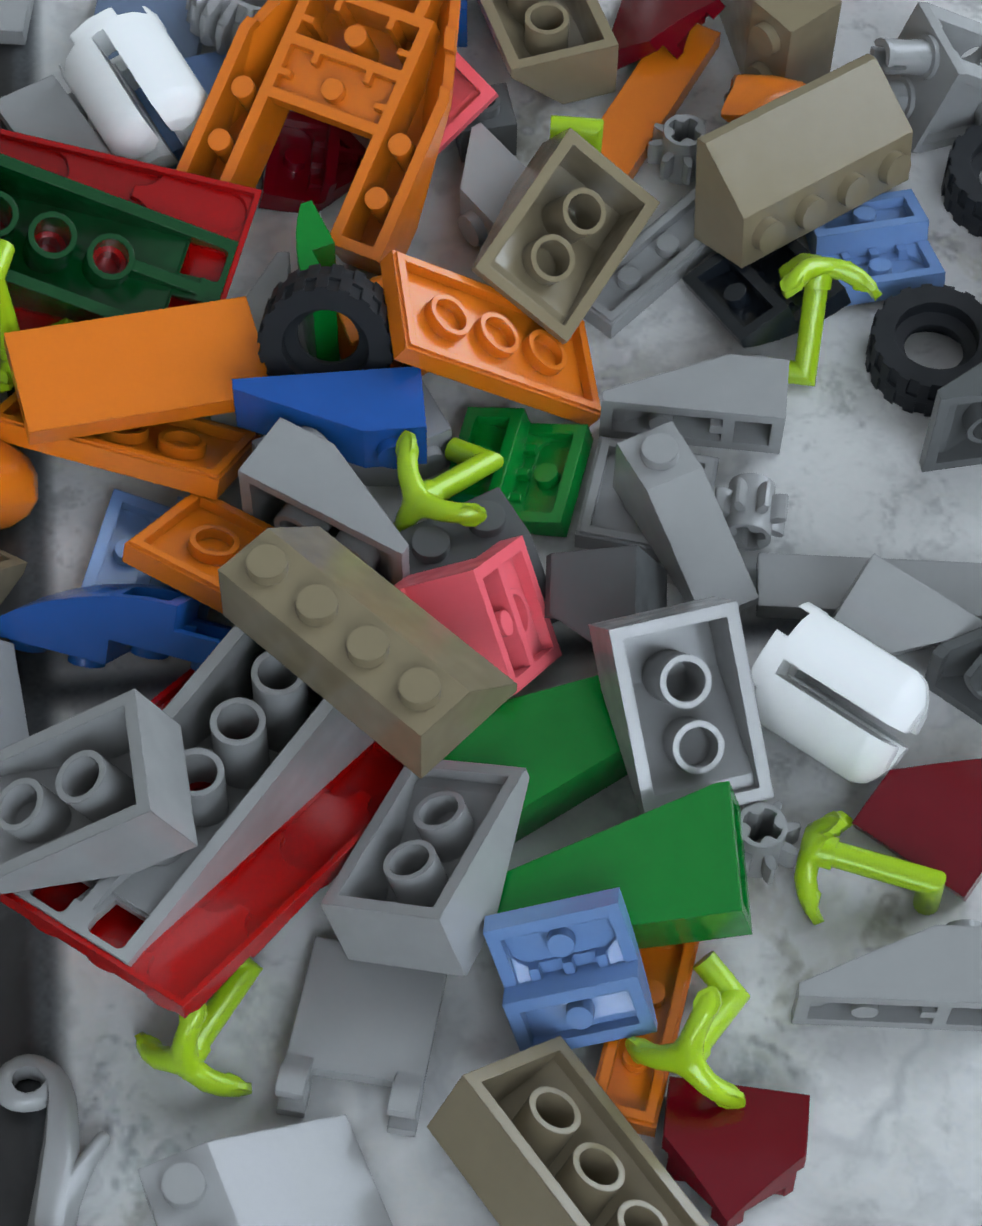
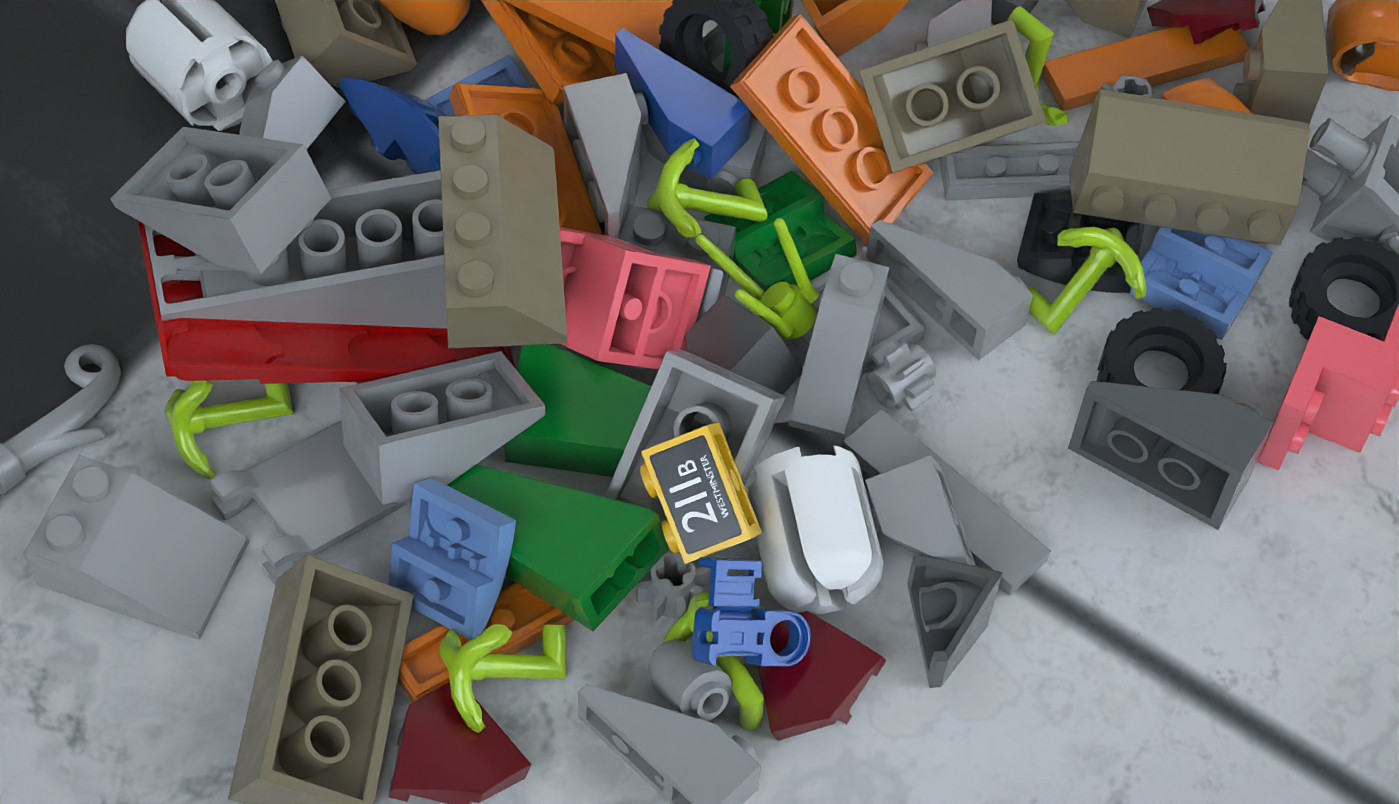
camera: 40 degrees right, 0 degrees up
none -> brick [640,422,762,564]
none -> light grey brick [648,639,732,721]
none -> piece [692,557,810,666]
none -> lime plant [695,218,820,340]

